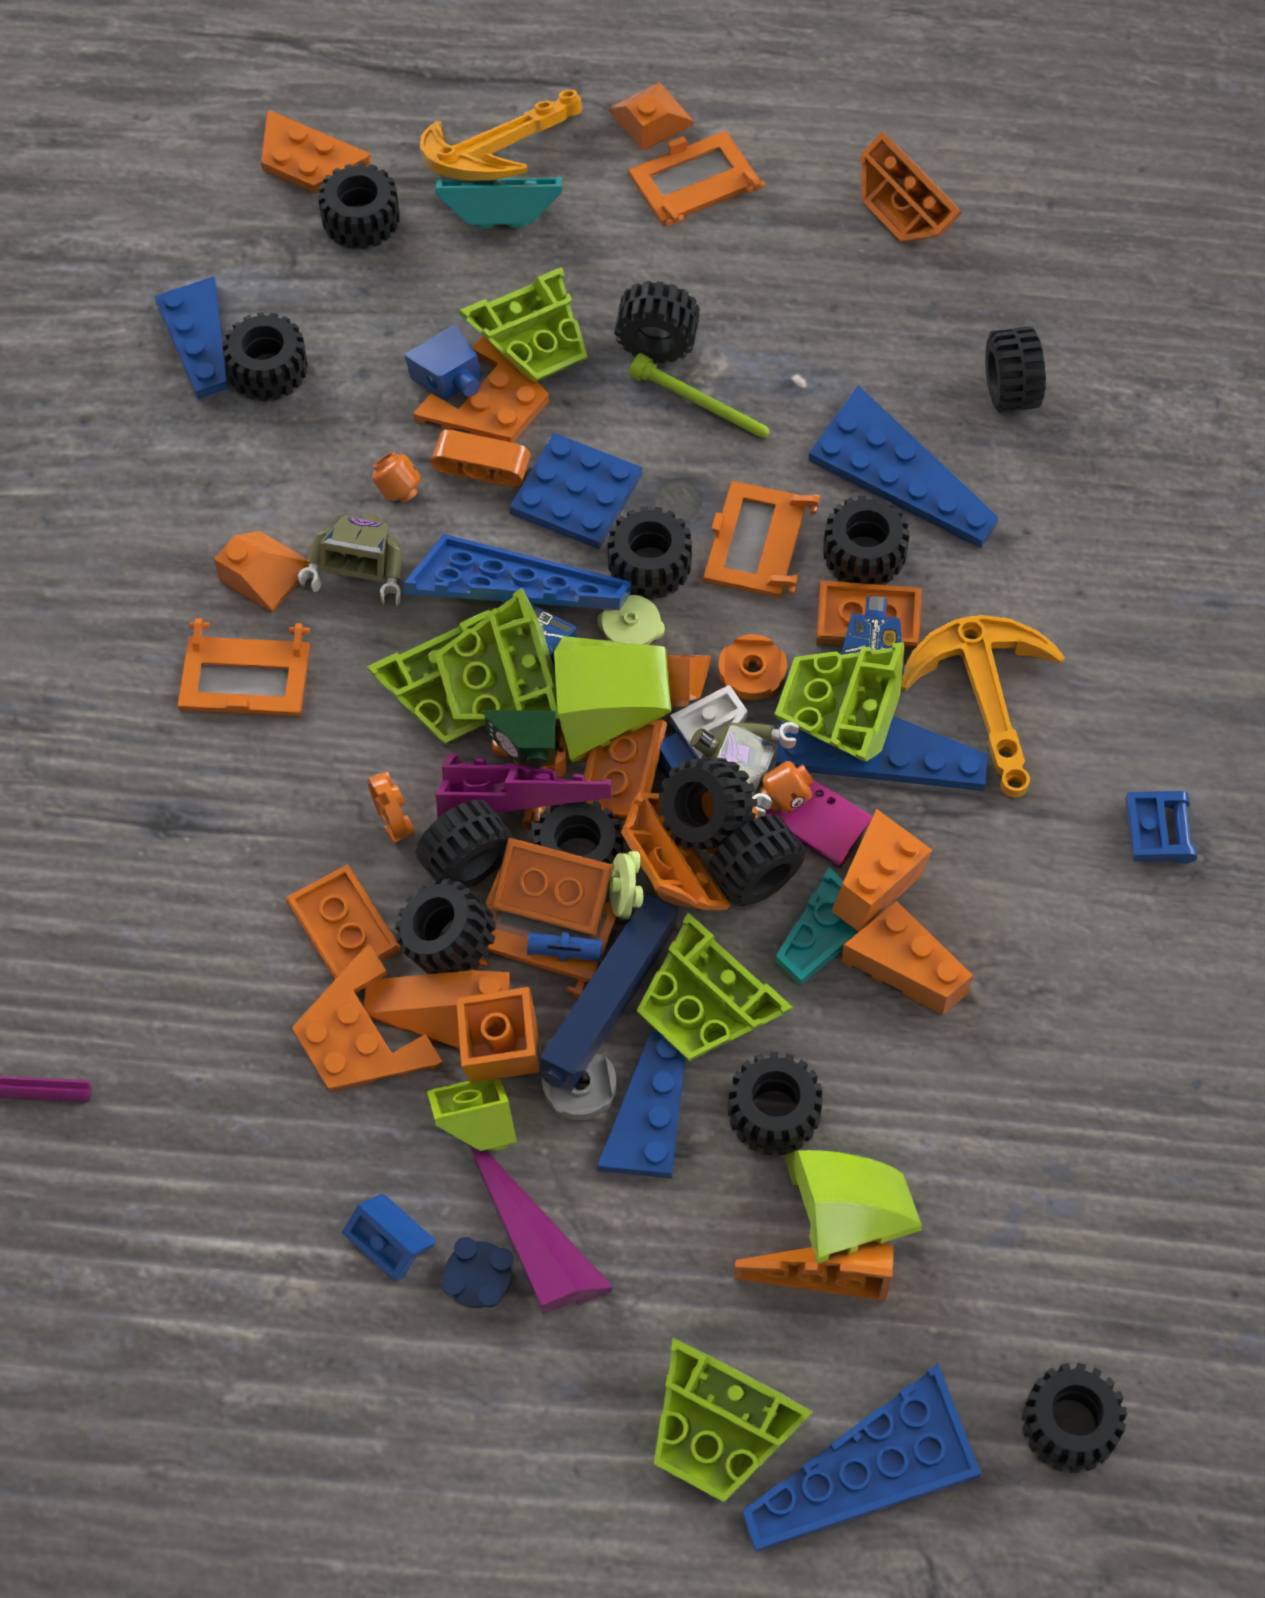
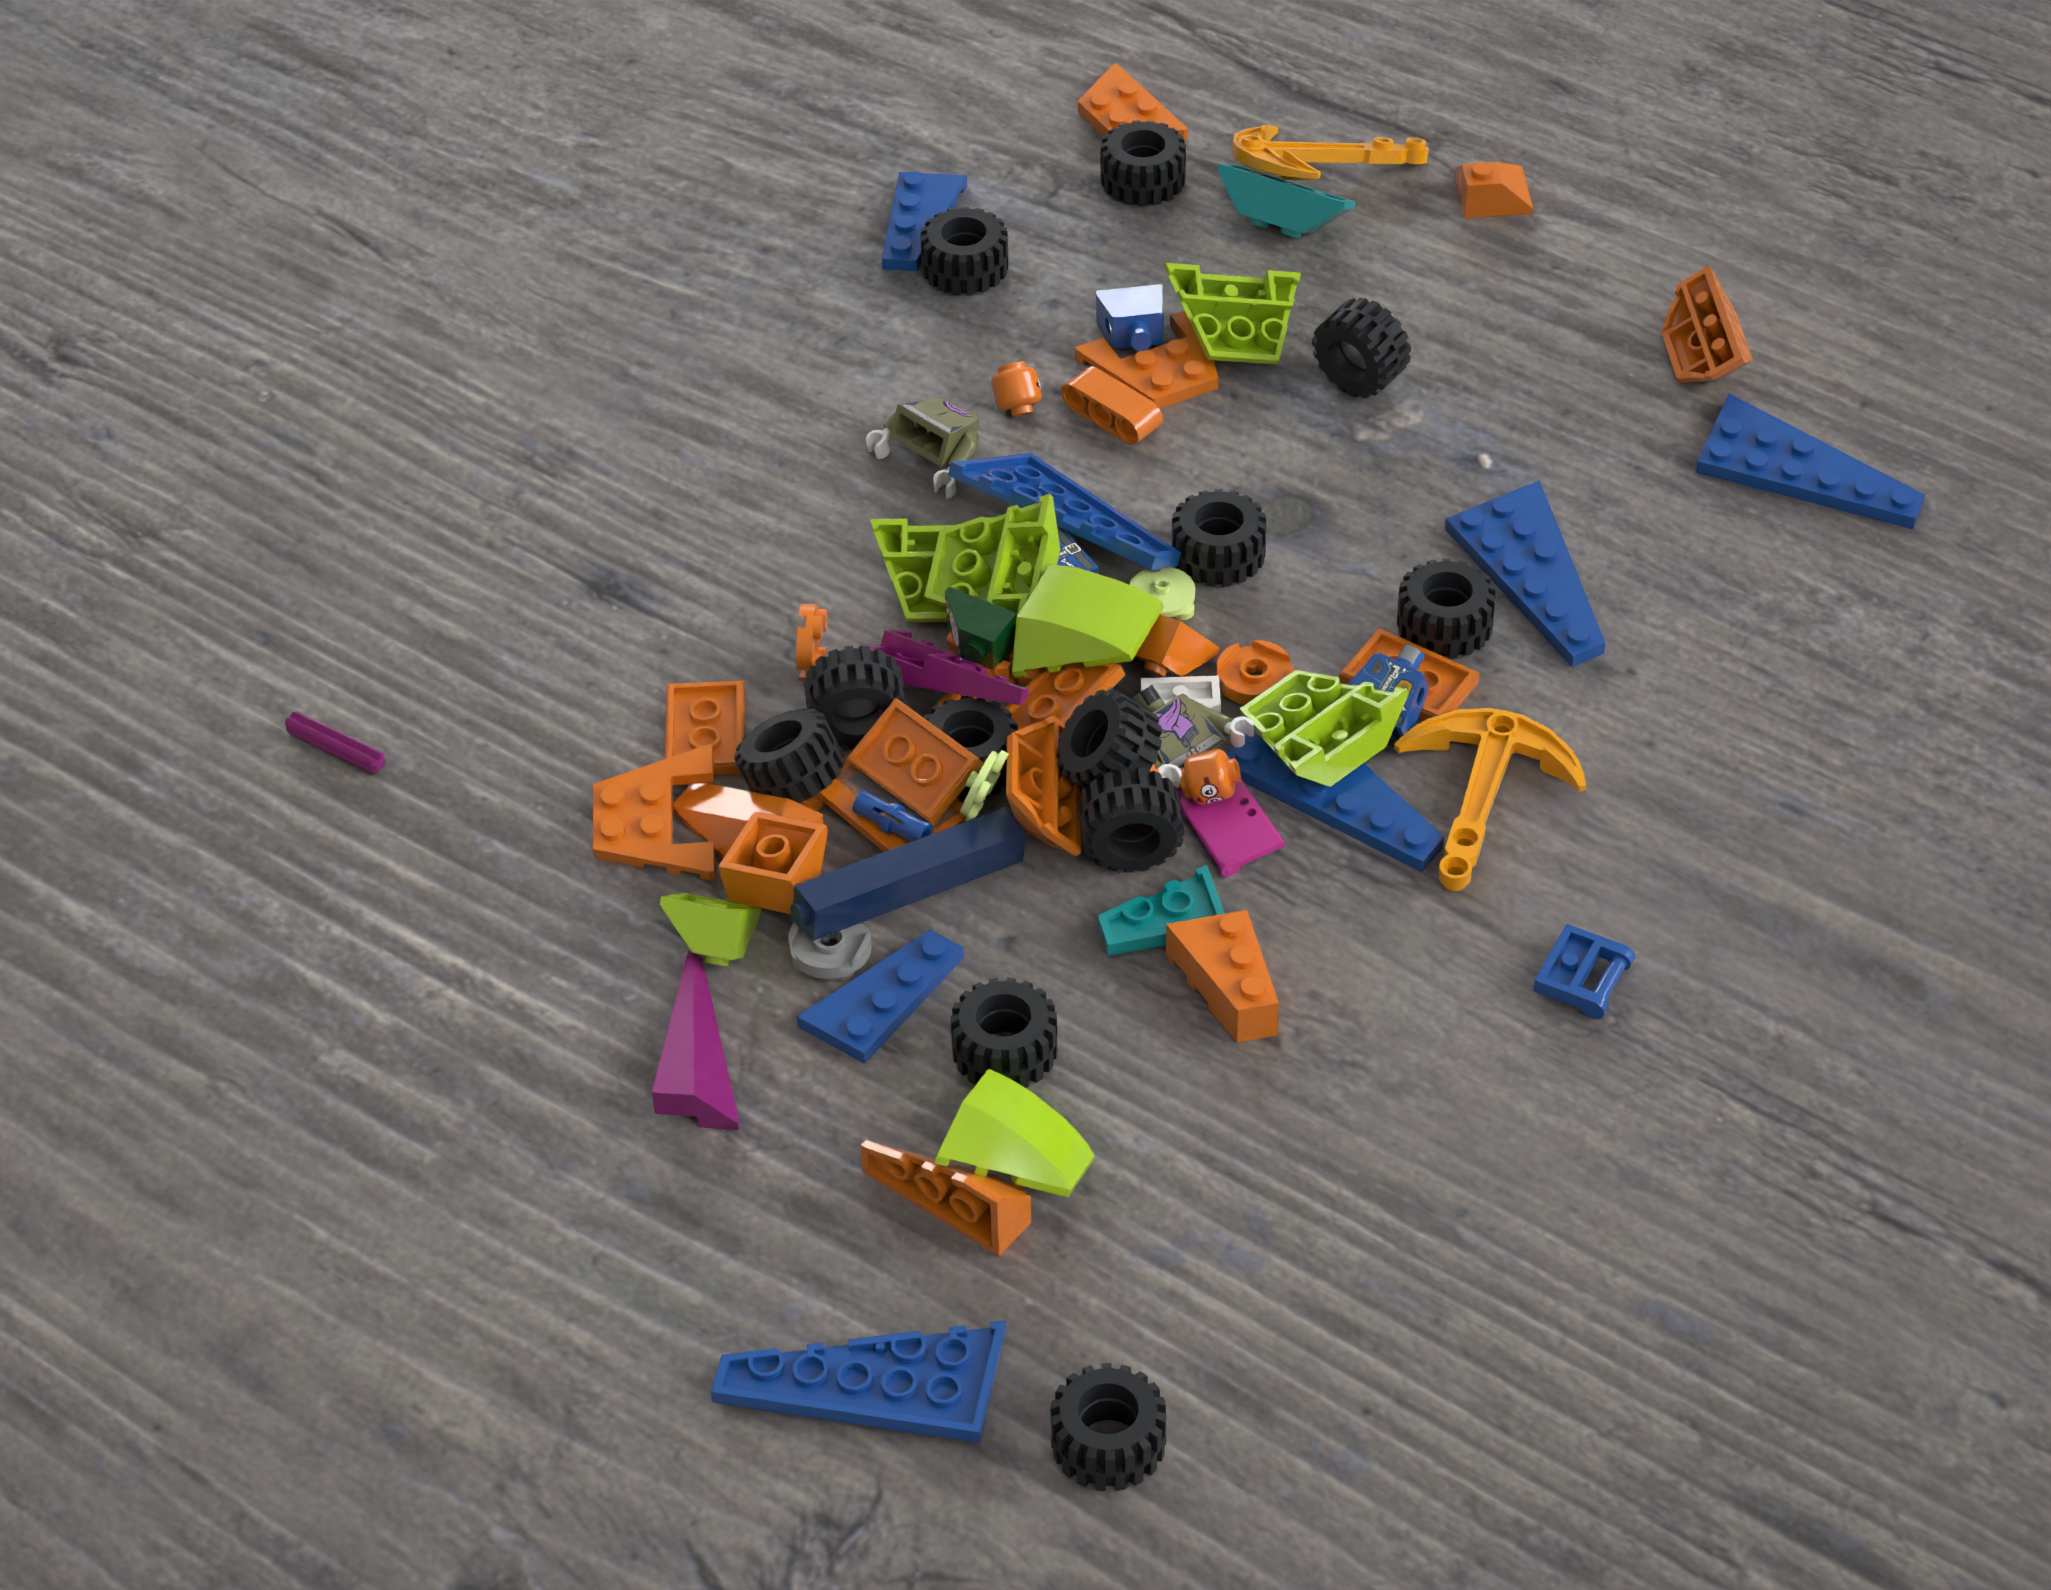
camera: 30 degrees right, 15 degrees down
orange piece [178,618,310,717] -> none
orange slope [214,531,310,613] -> none
blue panel [341,1194,436,1282] -> none
dark blue piece [442,1237,514,1308] -> none
blue plate [510,433,642,550] -> none
orange piece [628,130,766,227] -> none
lime piece [628,353,770,438] -> none
lime wedge [637,912,793,1062] -> none
lime wedge [654,1338,813,1502] -> none
orange piece [703,480,821,598] -> none
orange wedge [832,809,932,932] -> none
black tyre [985,326,1046,413] -> none
none -> blue wing [1696,393,1925,529]

